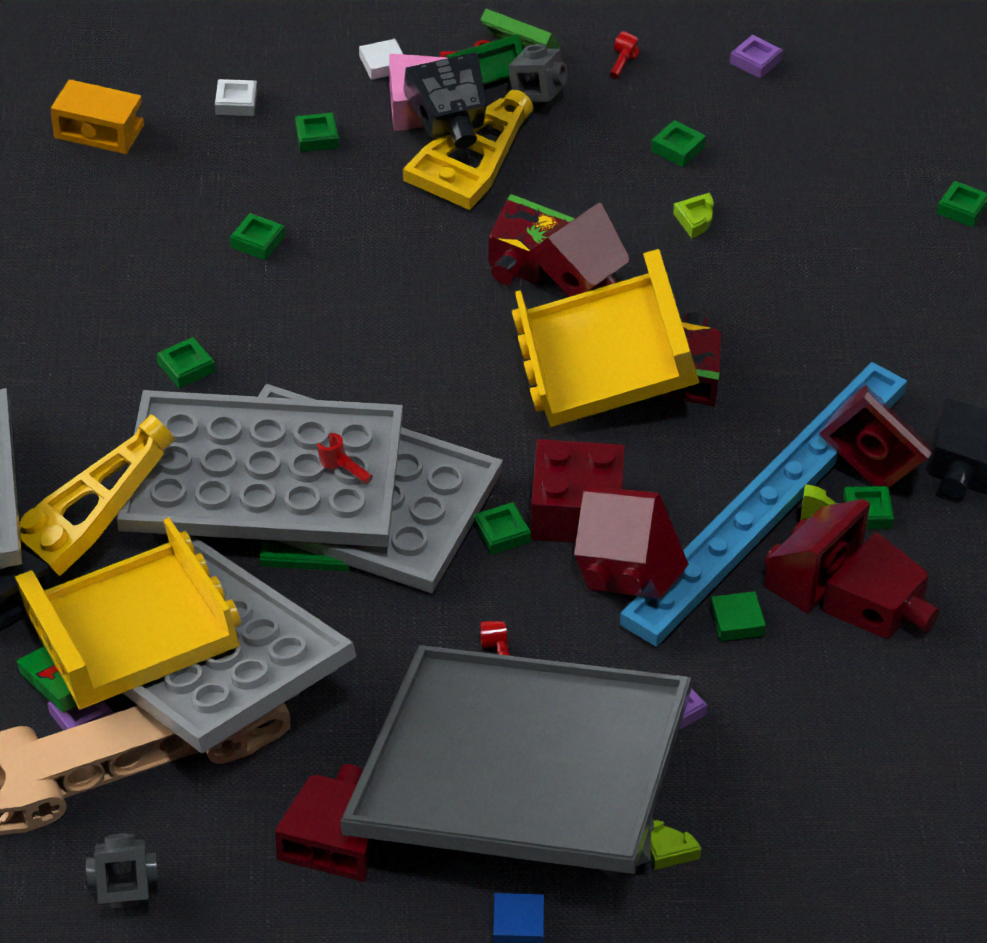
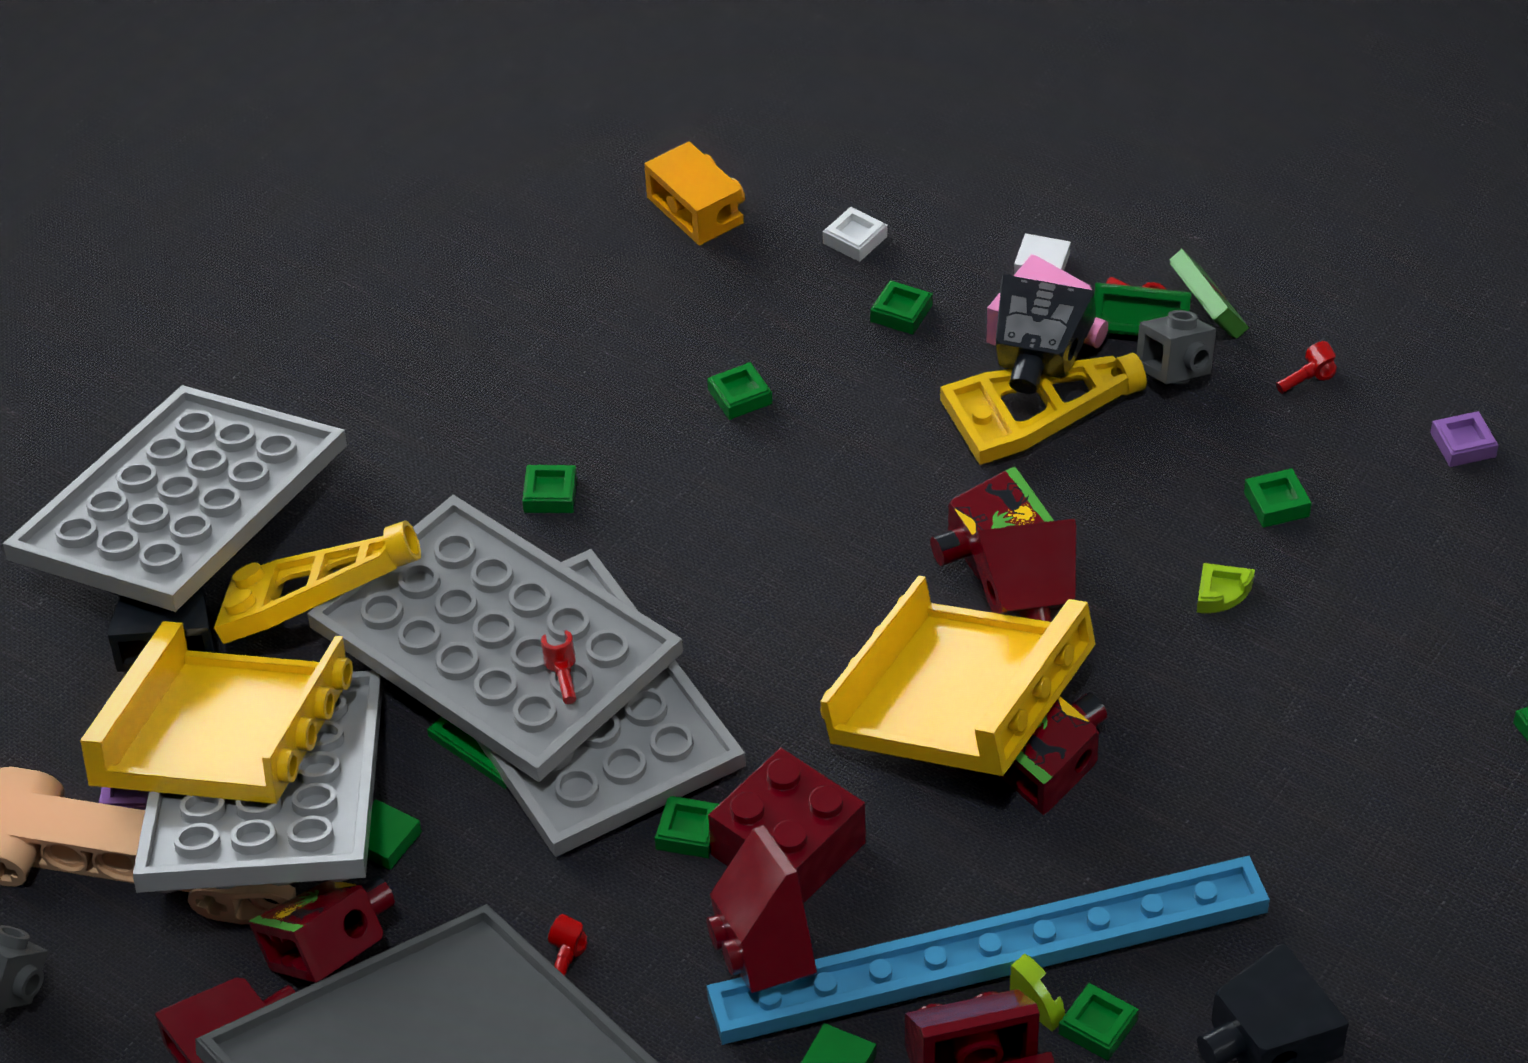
camera: 40 degrees right, 0 degrees up
dark red slope [819,385,932,488] -> none
none -> dark red torso [248,876,395,983]

